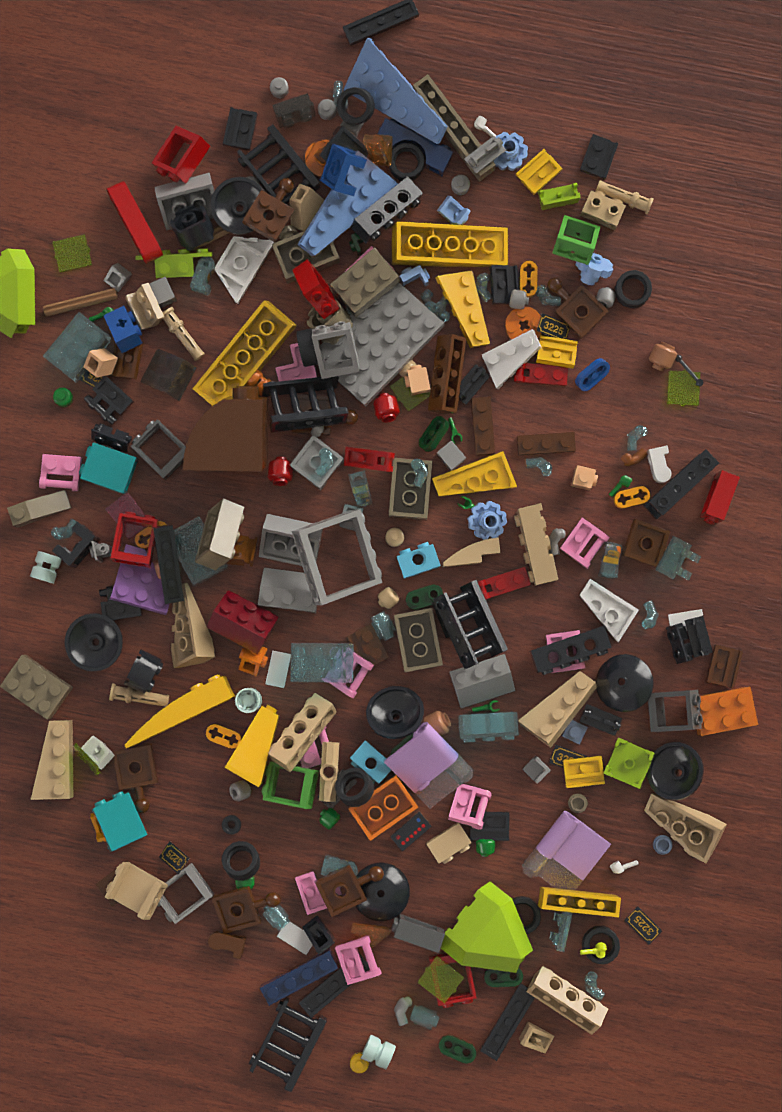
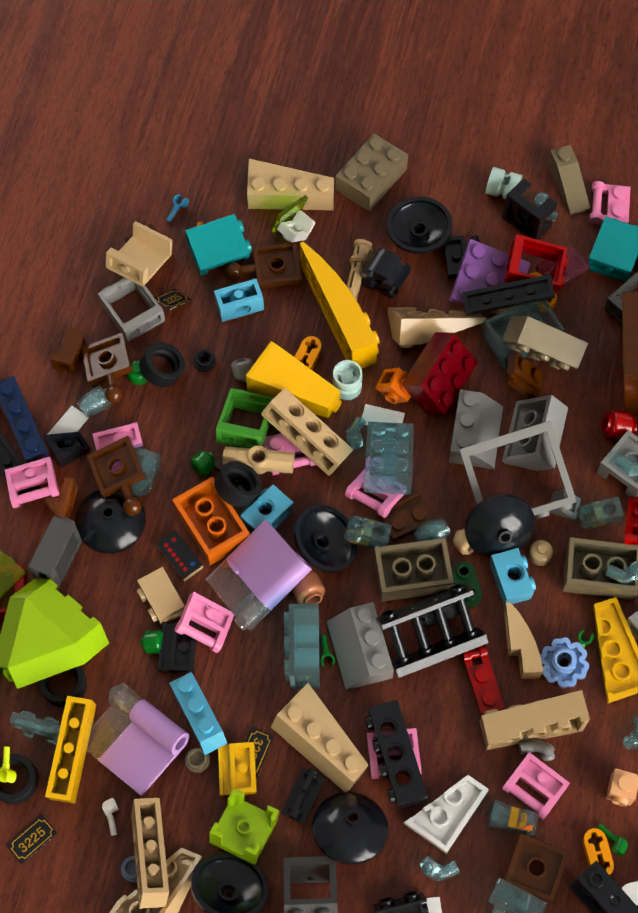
camera: 95 degrees right, 20 degrees down
light grey hinge [90,541,112,563] -> none
light grey panel [522,755,551,784] -> none
sand blue plate [562,720,588,745] -> none
none -> tan brick [131,798,169,909]
none -> dark azure hand [166,194,189,223]
none -> medium azure arch [169,672,227,755]
none -> medium azure brick [214,279,264,322]
none -> clear light blue leg [344,516,392,548]
none -> clear light blue arm [346,416,366,449]
none -> black dish [465,494,535,558]

